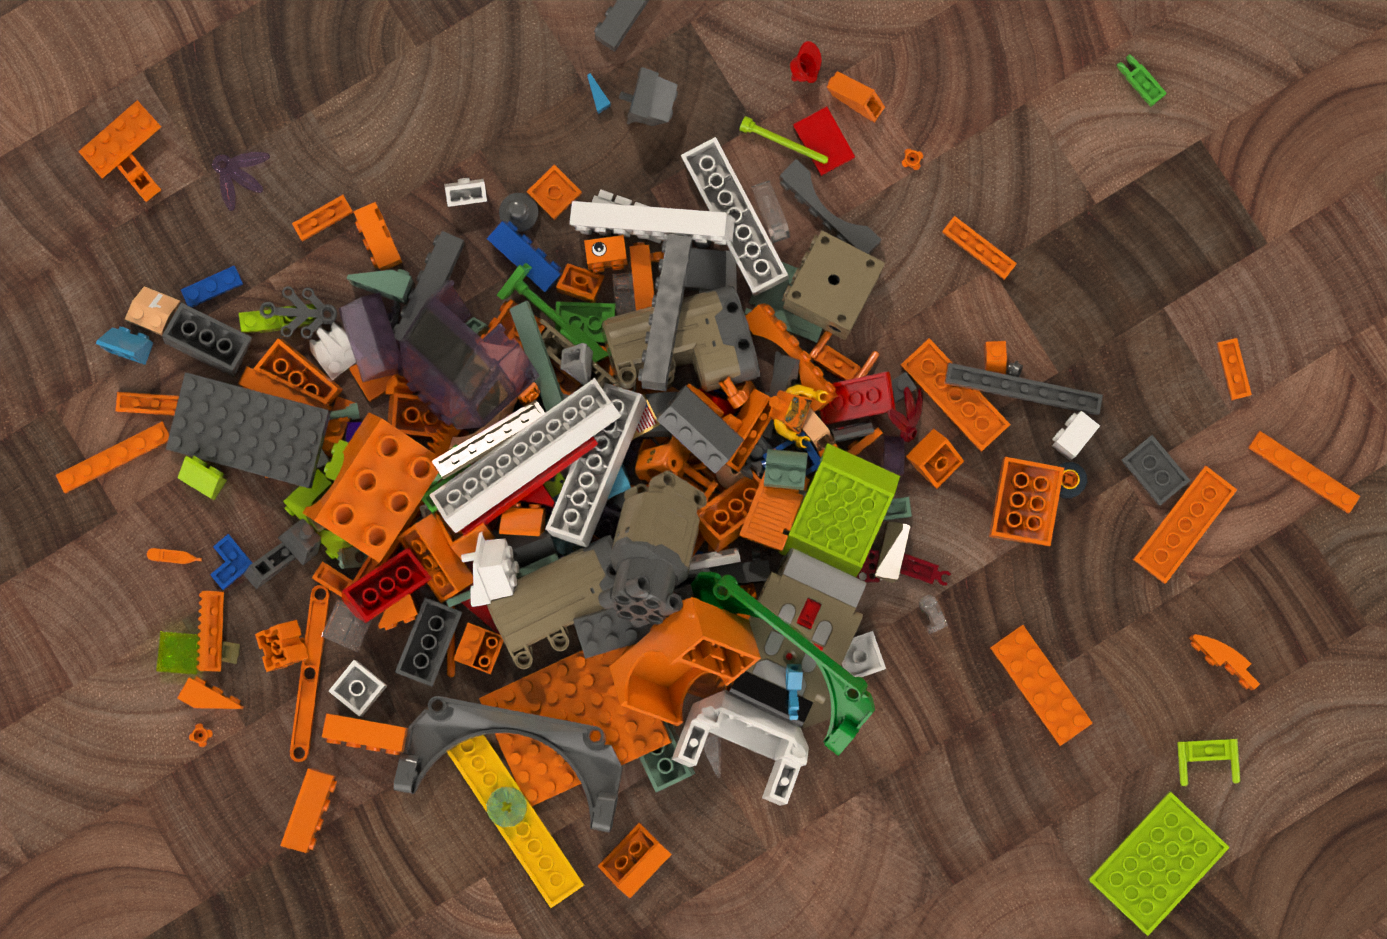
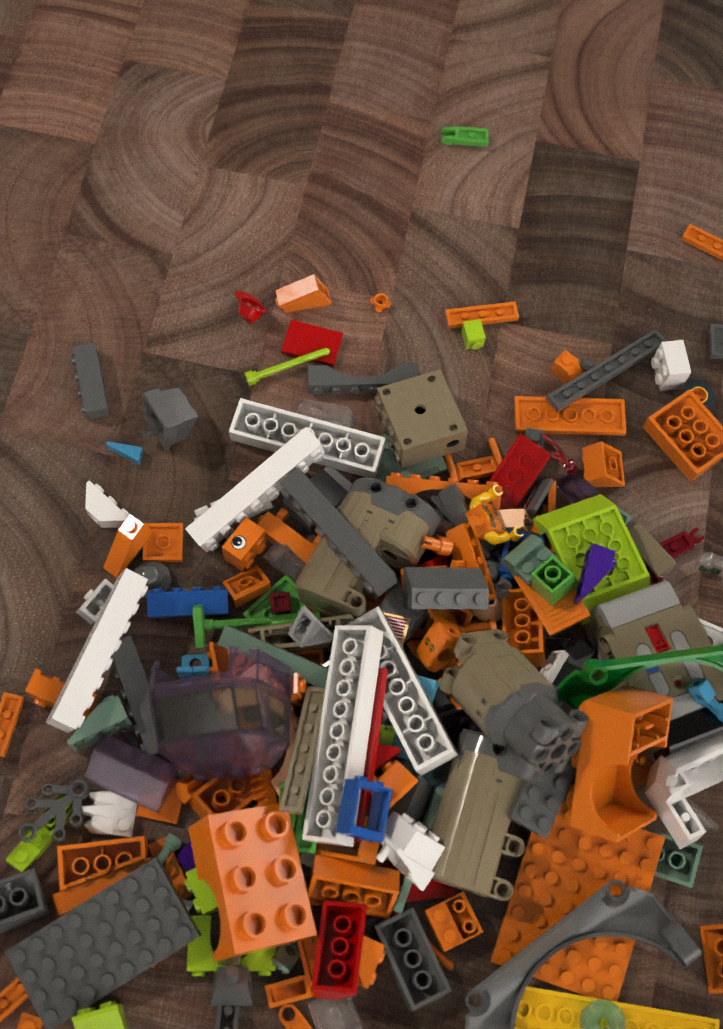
camera: 55 degrees left, 15 degrees down
none -> white brick [46,568,148,733]
none -> white slope [85,481,130,528]
none -> orange slope [103,514,153,578]
none -> dark azure piece [176,654,210,679]
none -> dark red tile [270,592,291,614]
none -> blue window [335,776,392,843]
none -> lime brick [461,319,486,350]
none -> bright green head [531,555,575,607]
none -> dark purple slope [574,543,616,605]

